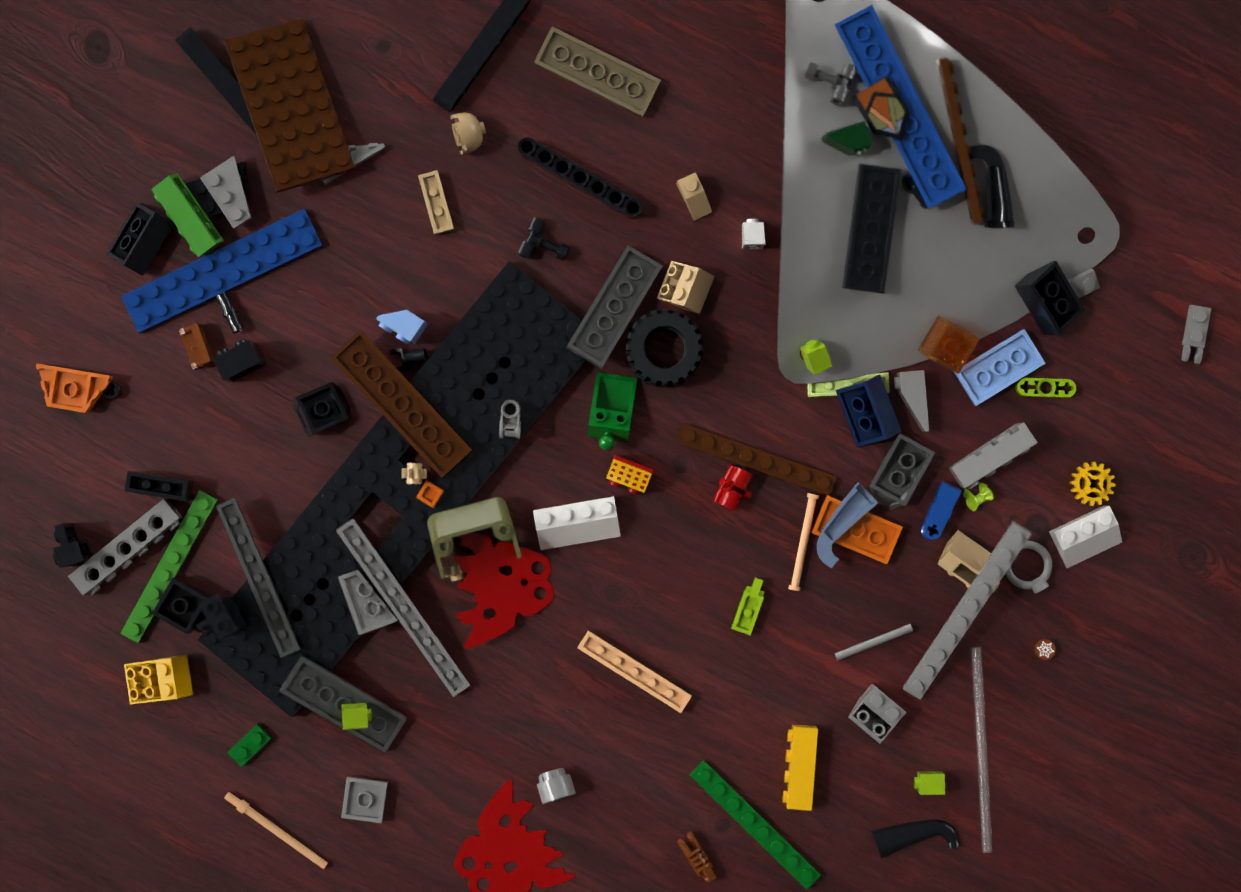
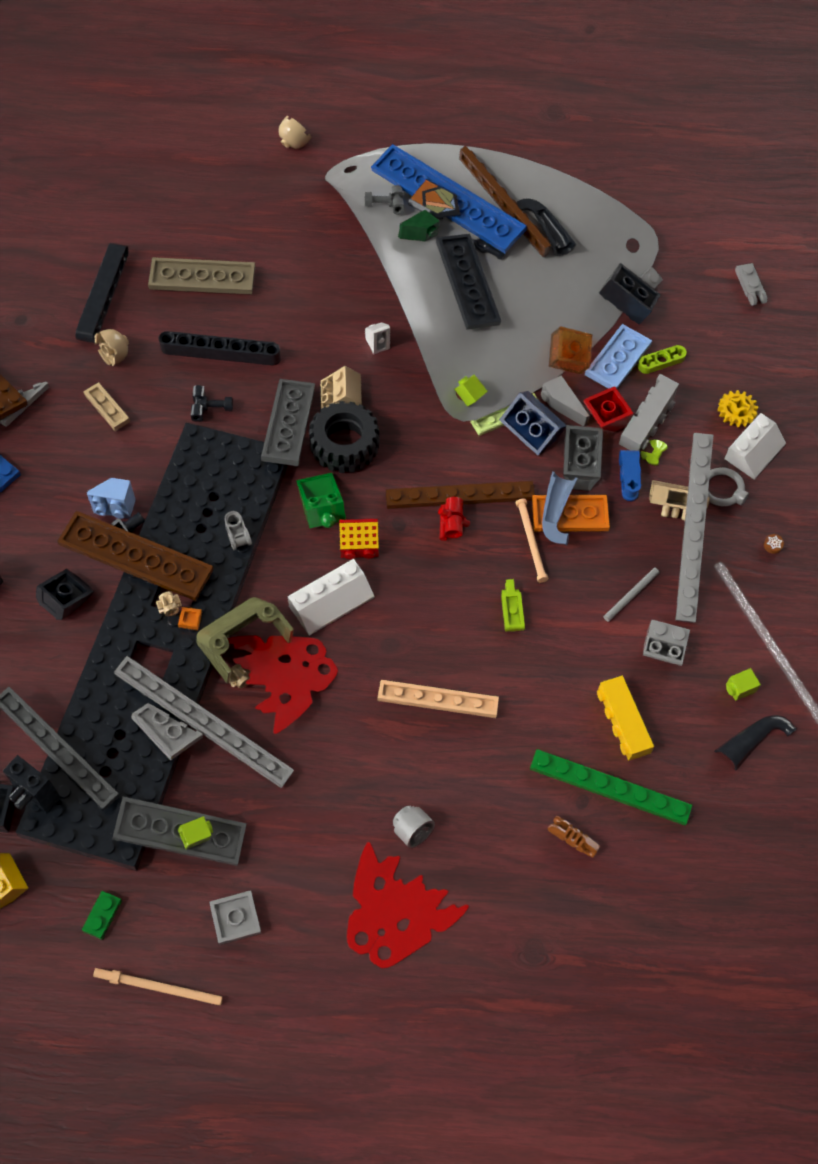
camera: 30 degrees left, 25 degrees down
tan slope [676,172,712,221] -> none
none -> red slope [583,386,634,432]

